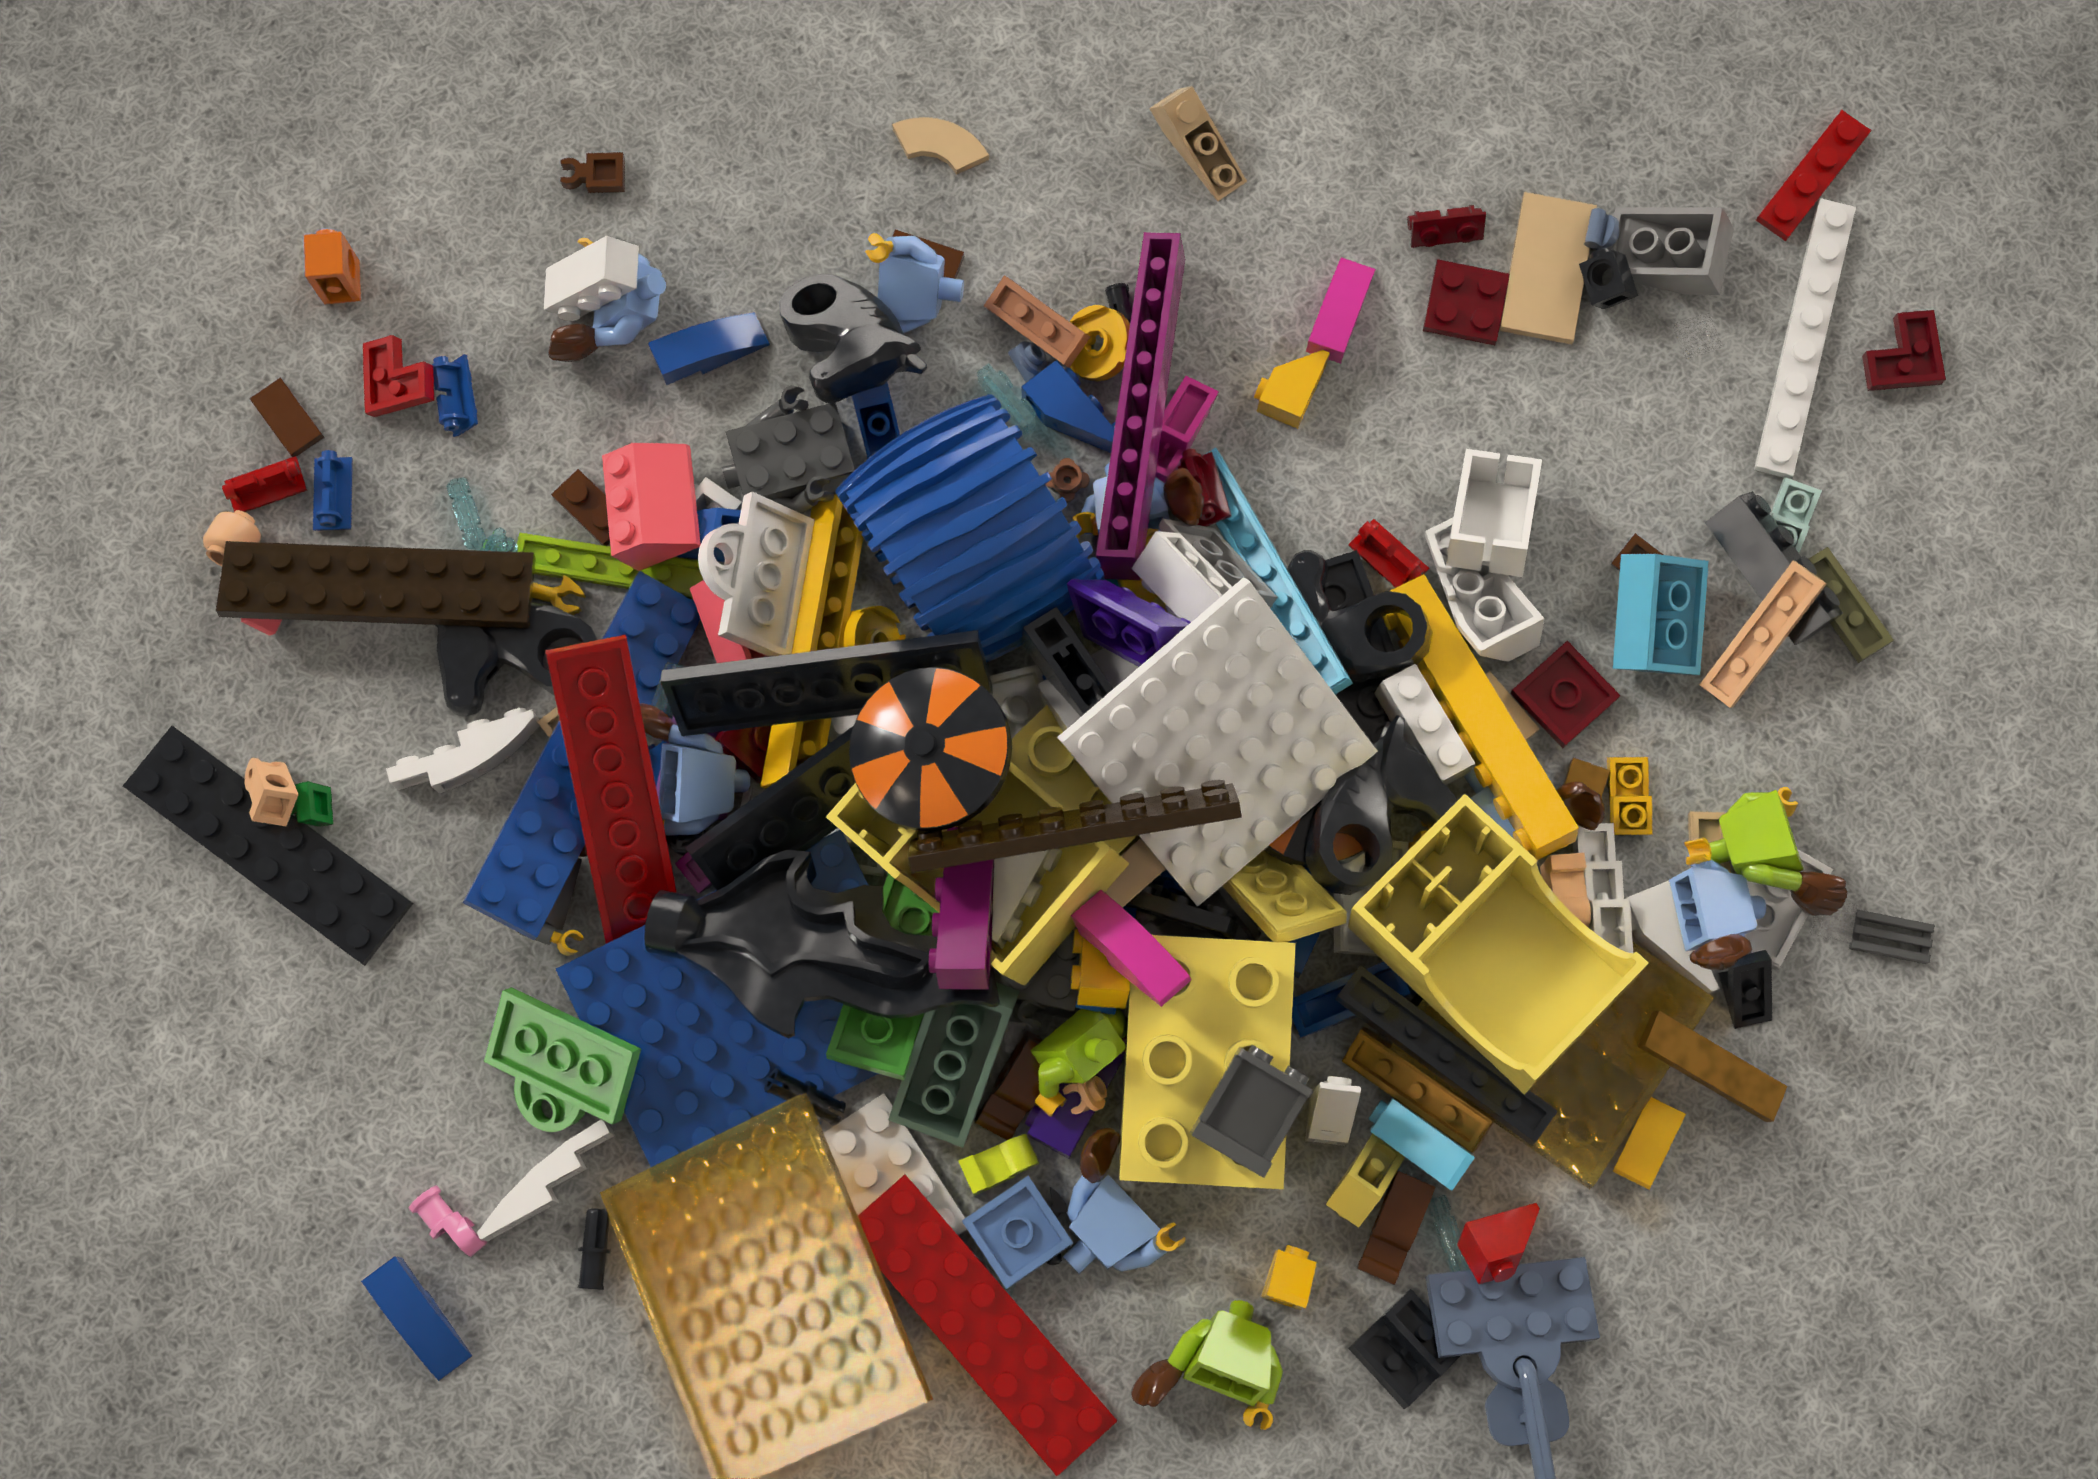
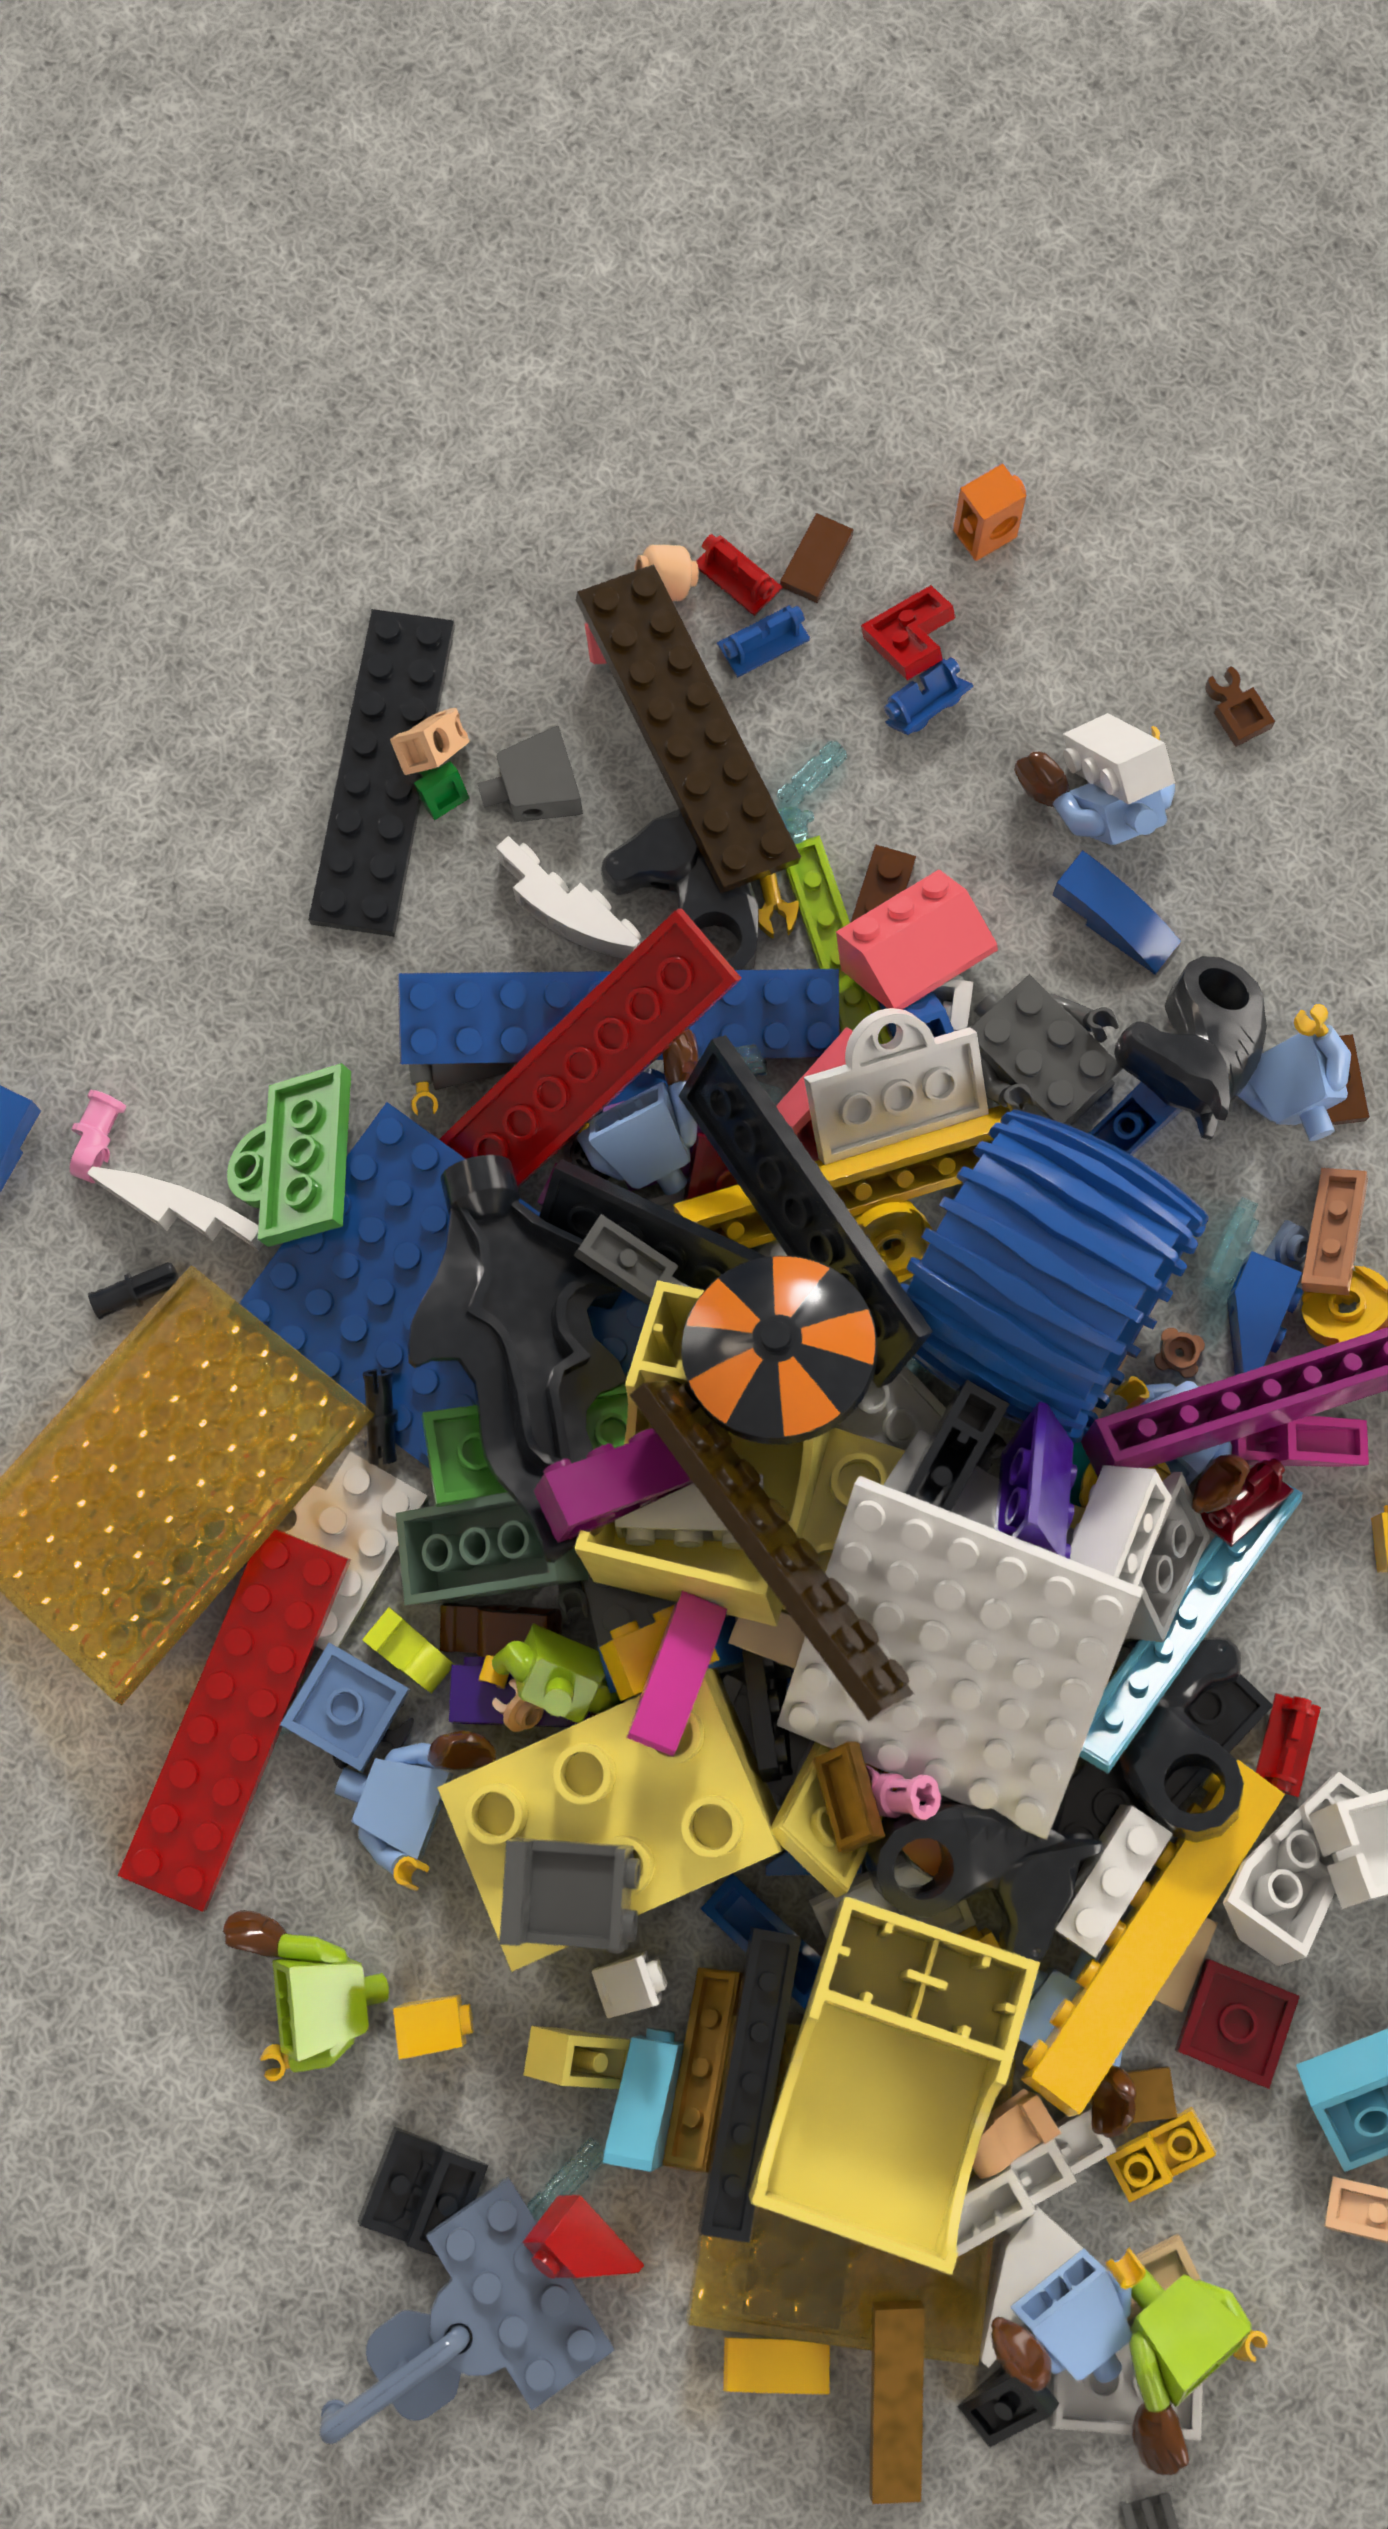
camera: 65 degrees right, 0 degrees up
reddish brown piece [1357,1171,1436,1285] -> none
none -> dark grey torso [477,726,583,822]
none -> dark grey plate [574,1214,691,1306]
none -> pearl gold tile [813,1741,885,1853]
none -> bright pink connector [865,1765,941,1820]

